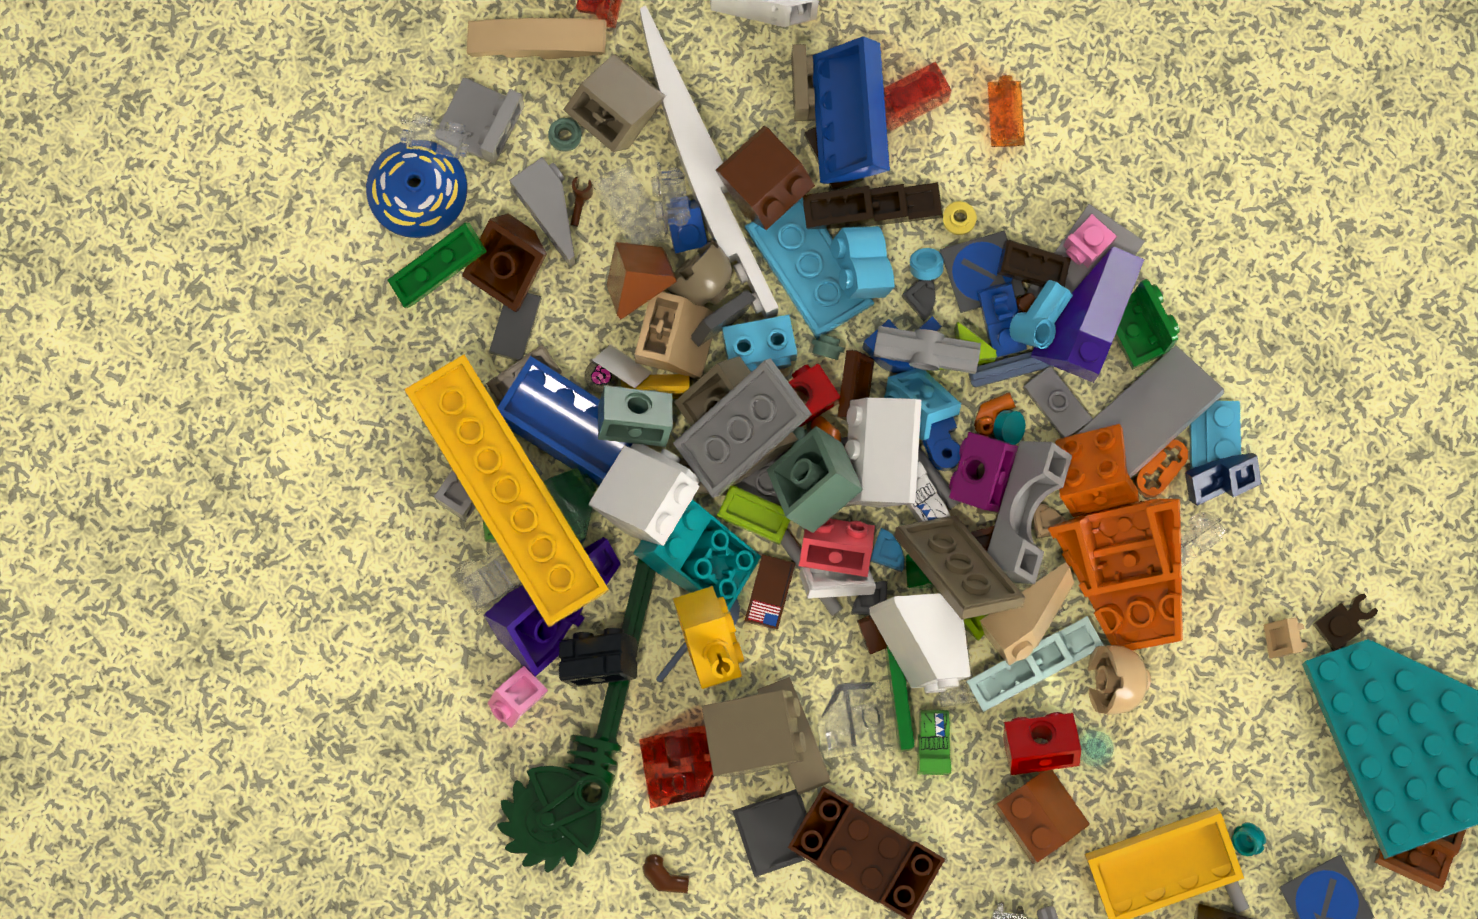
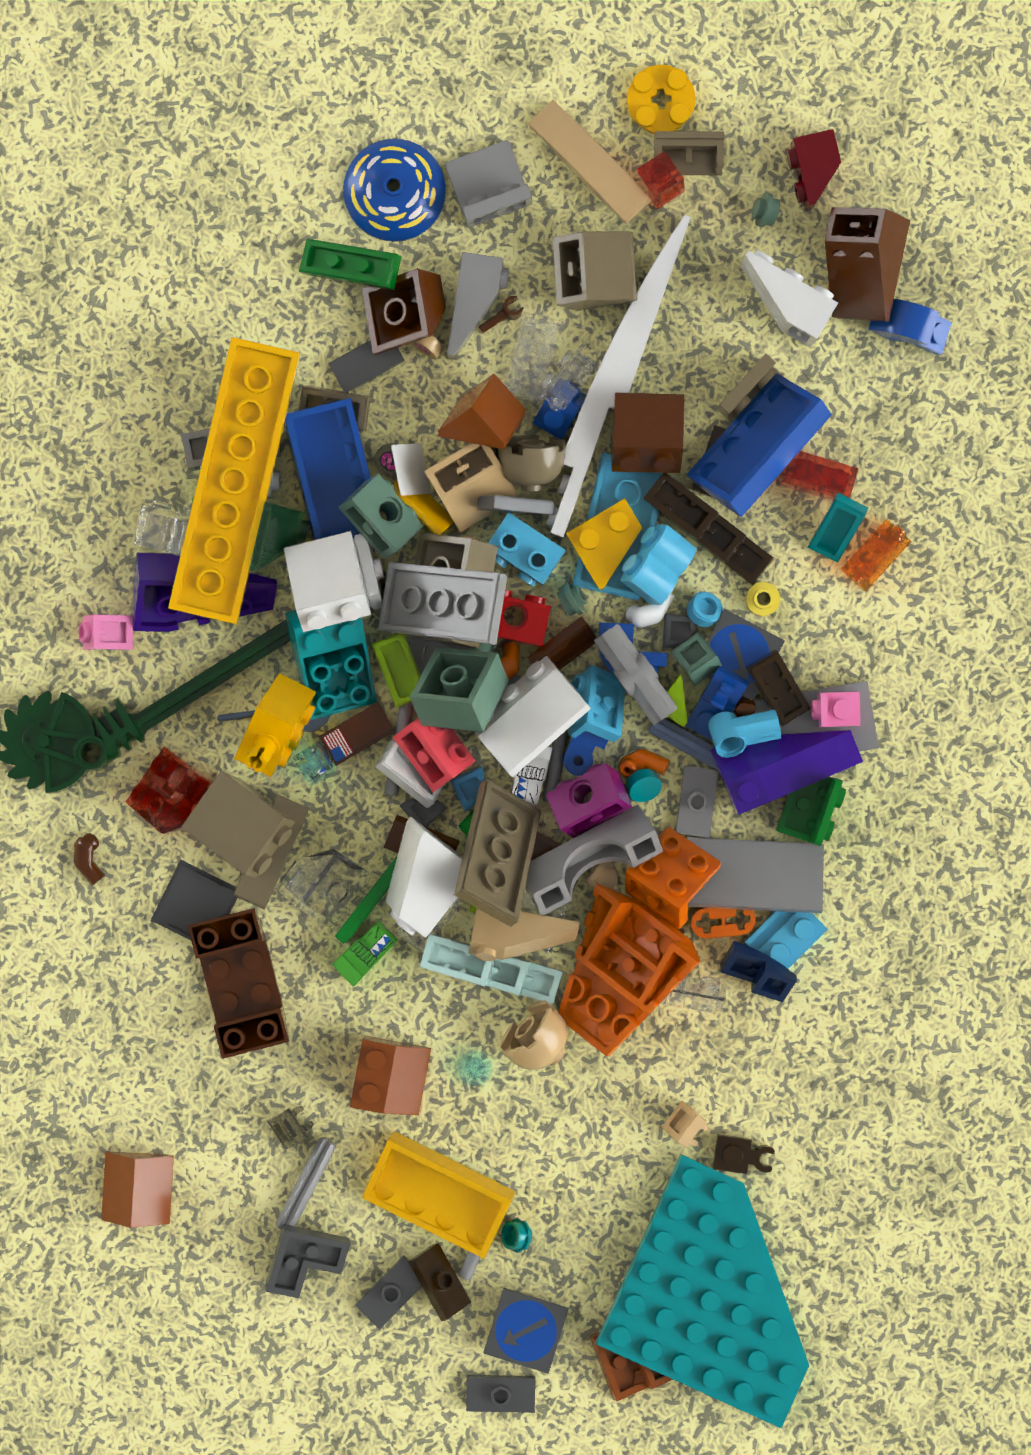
camera: 45 degrees right, 10 degrees up
clear hinge [400,114,474,159] -> none
sand green plate [548,118,582,152] -> none
black brick [559,628,637,687] -> none
red brick [1003,712,1082,775] -> none
none -> clear light blue leg [293,741,339,786]
none -> tan tile [411,336,443,360]
none -> yellow wing [566,498,642,591]
none -> white arm [626,594,675,628]
none -> sand green slope [671,632,722,685]
none -> teal tile [807,493,868,563]

